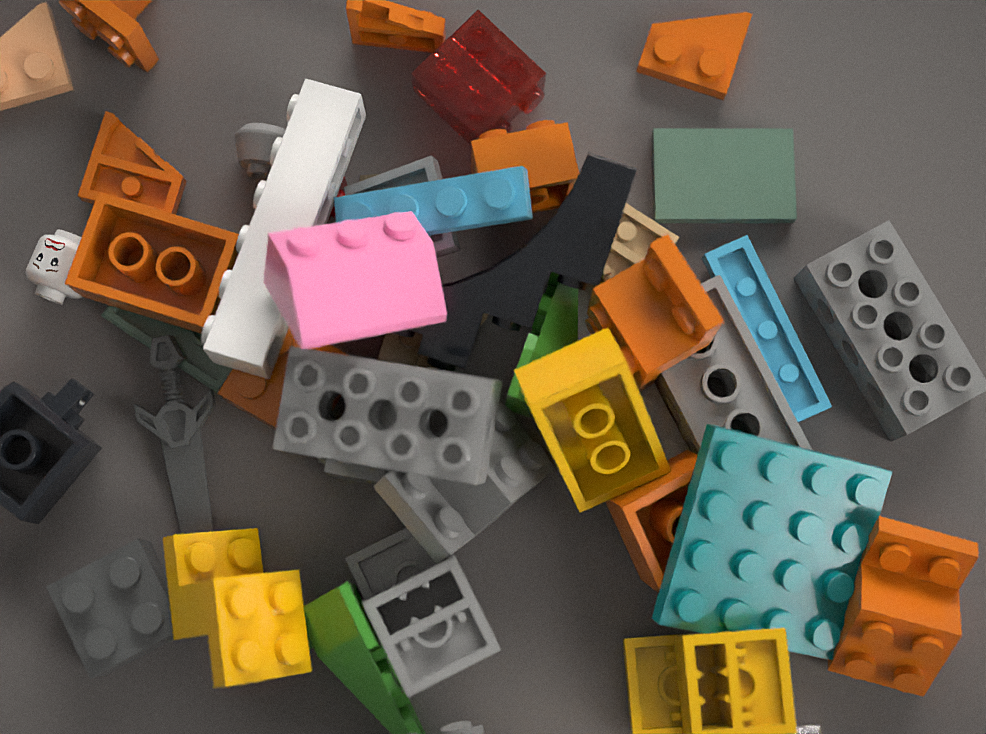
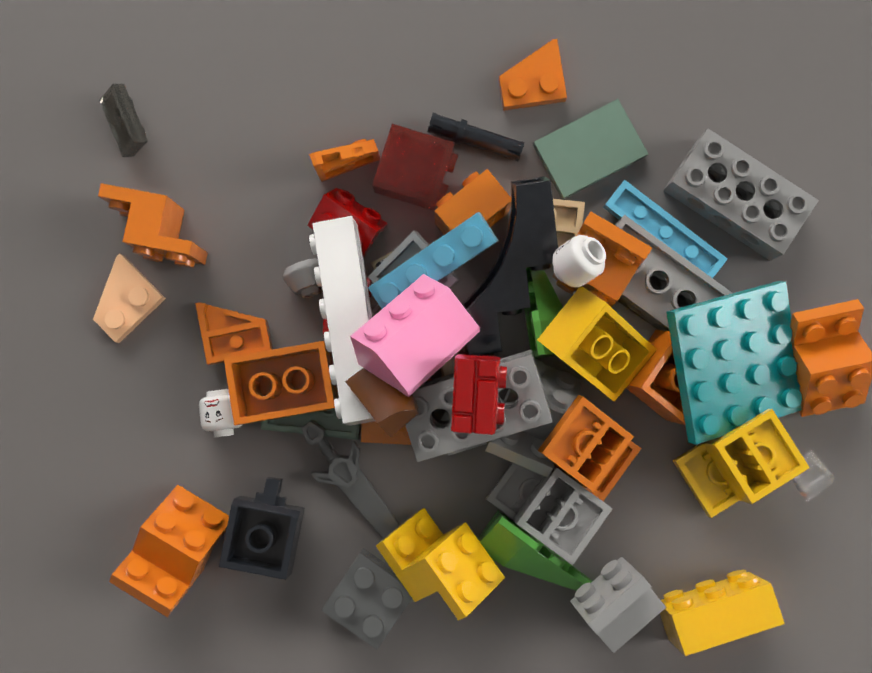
camera: 20 degrees left, 5 degrees up
none -> red bracket [307,188,387,259]
none -> reddish brown slope [345,368,419,437]
none -> black pin [427,112,525,162]
none -> red brick [451,354,507,435]
none -> orange bracket [538,395,641,501]
none -> white head [553,235,606,288]

